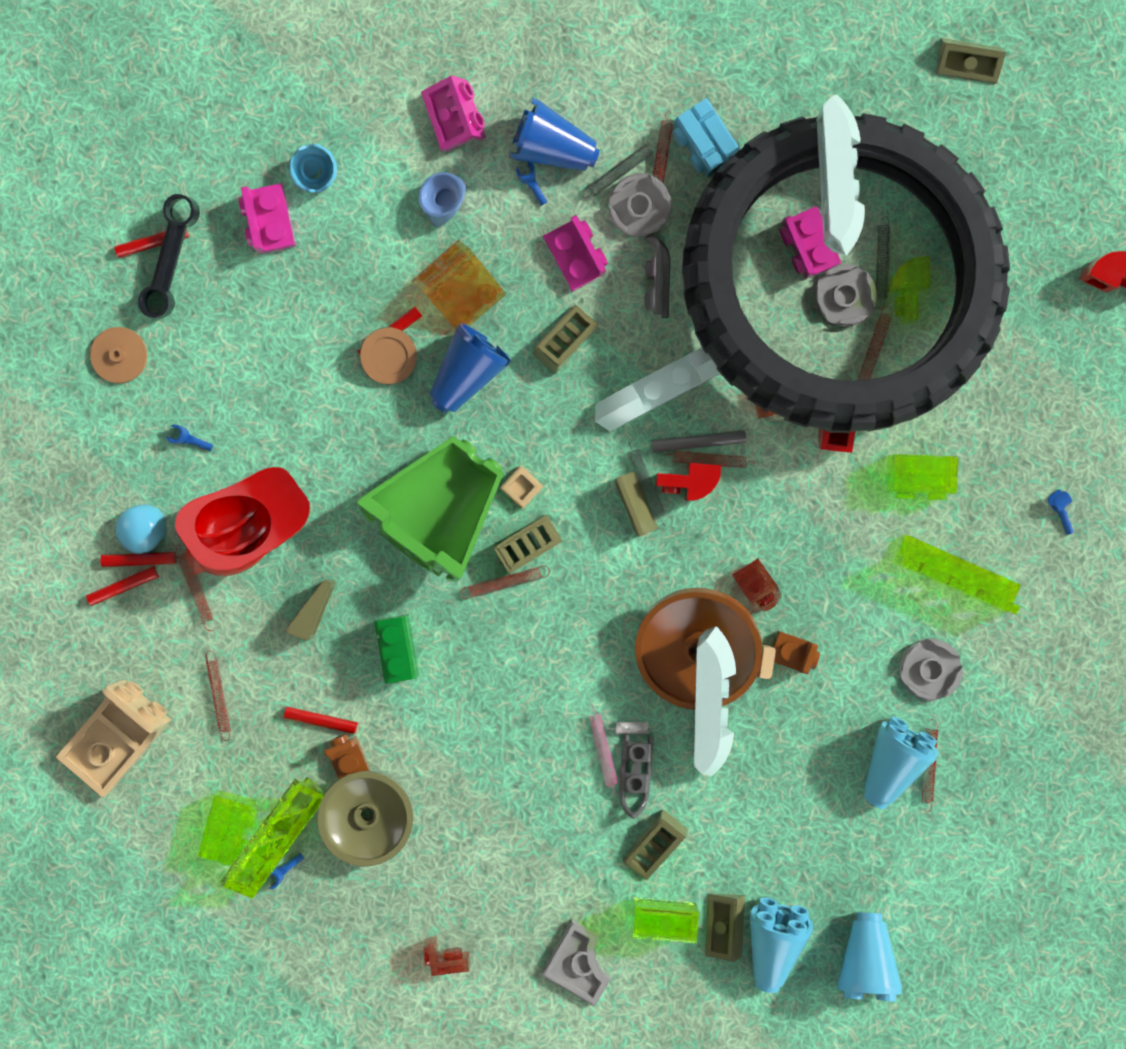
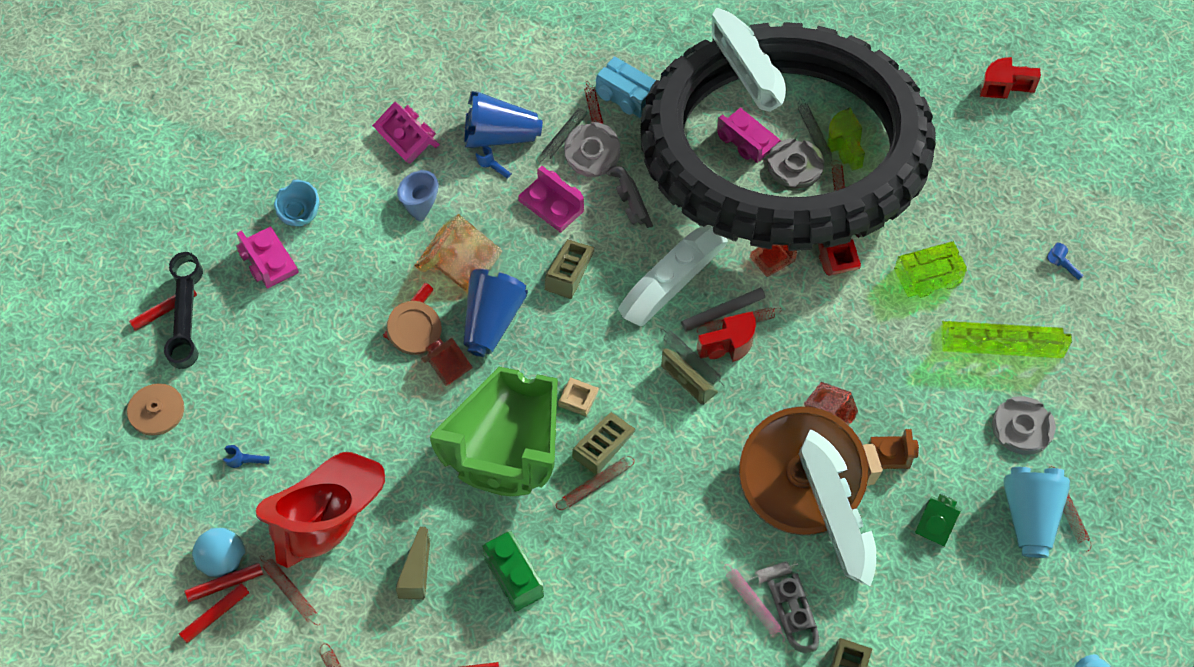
camera: 25 degrees left, 30 degrees down
none -> clear red bracket [421,338,473,386]
none -> green bracket [915,494,961,547]

